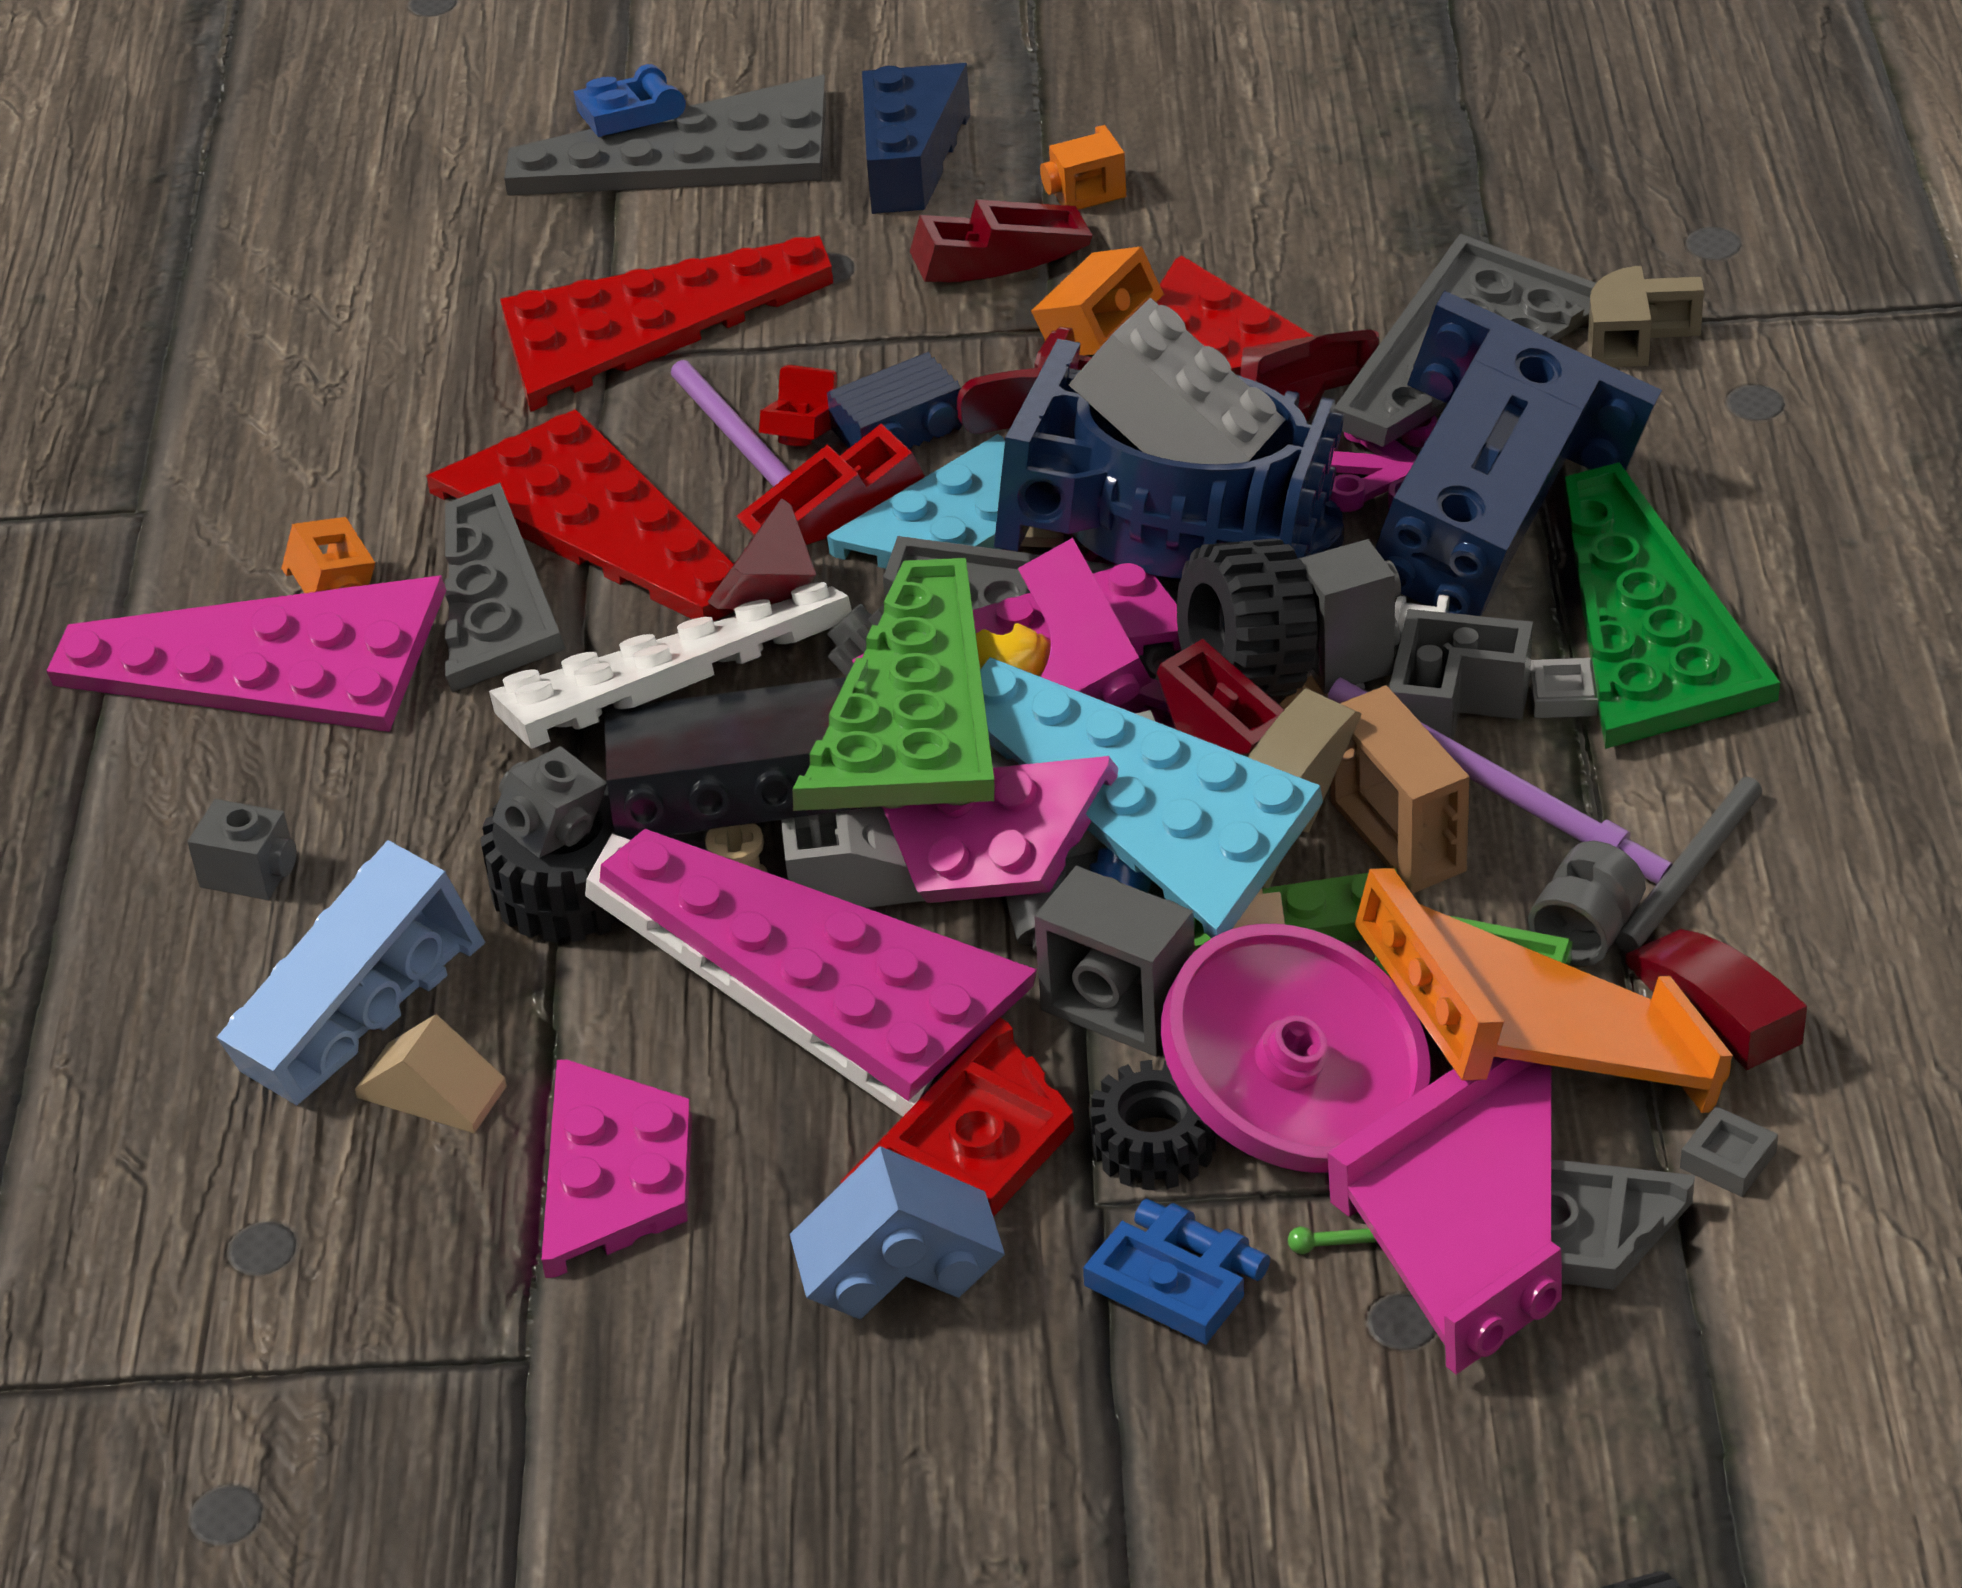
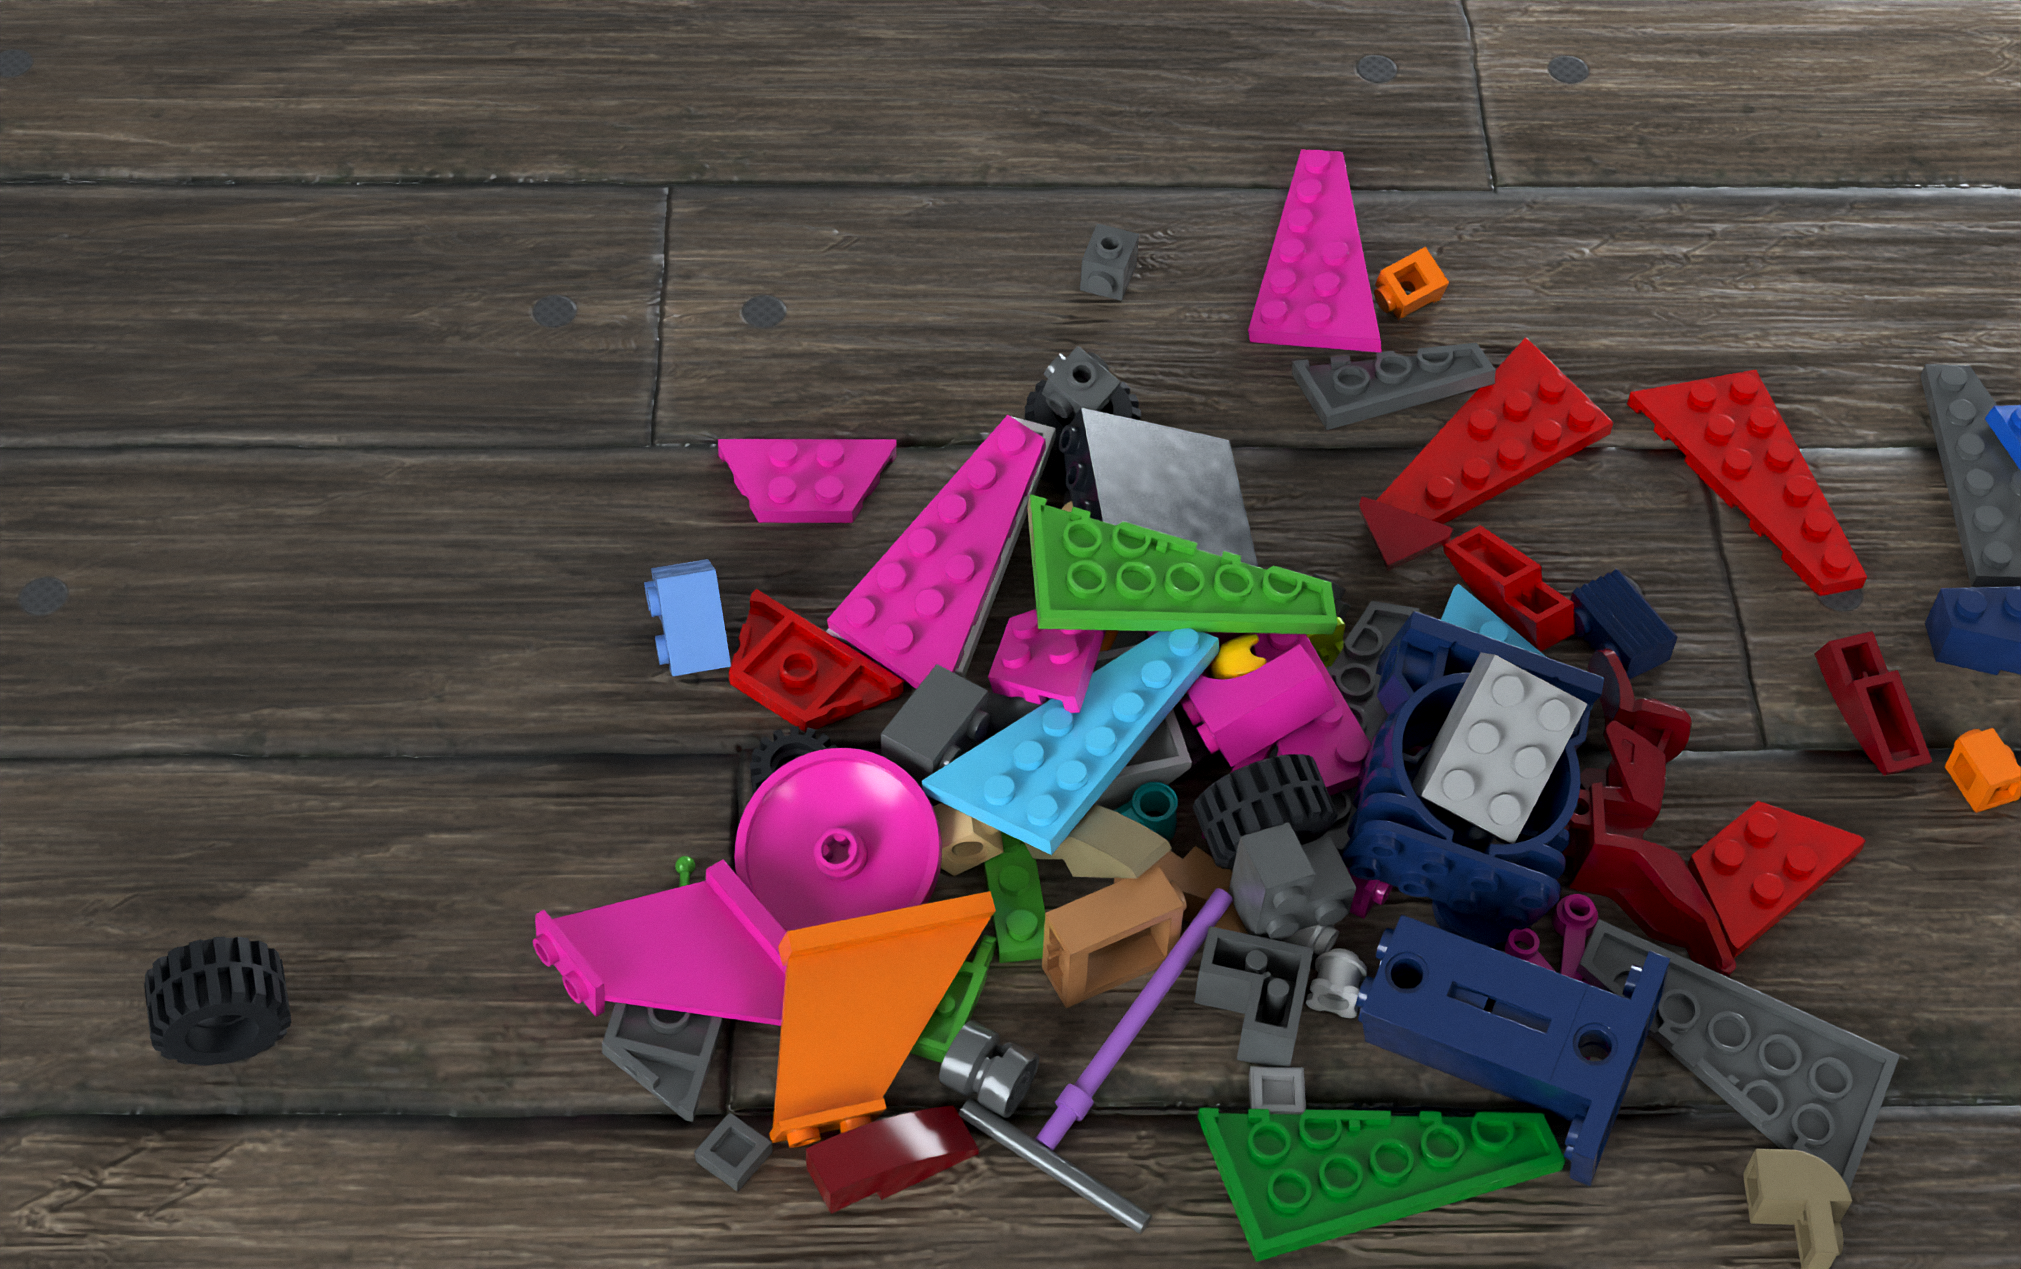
camera: 85 degrees right, 10 degrees up
light blue wedge [217,840,486,1106] -> none
tan slope [355,1014,507,1133] -> none
white wing [489,582,852,749] -> none
medium lavender bar [671,360,791,487] -> none
red bracket [759,365,837,446] -> none
orange brick [1031,246,1164,356] -> none
blue plate [1083,1198,1270,1344] -> none
dark red slope [1157,639,1284,754] -> none

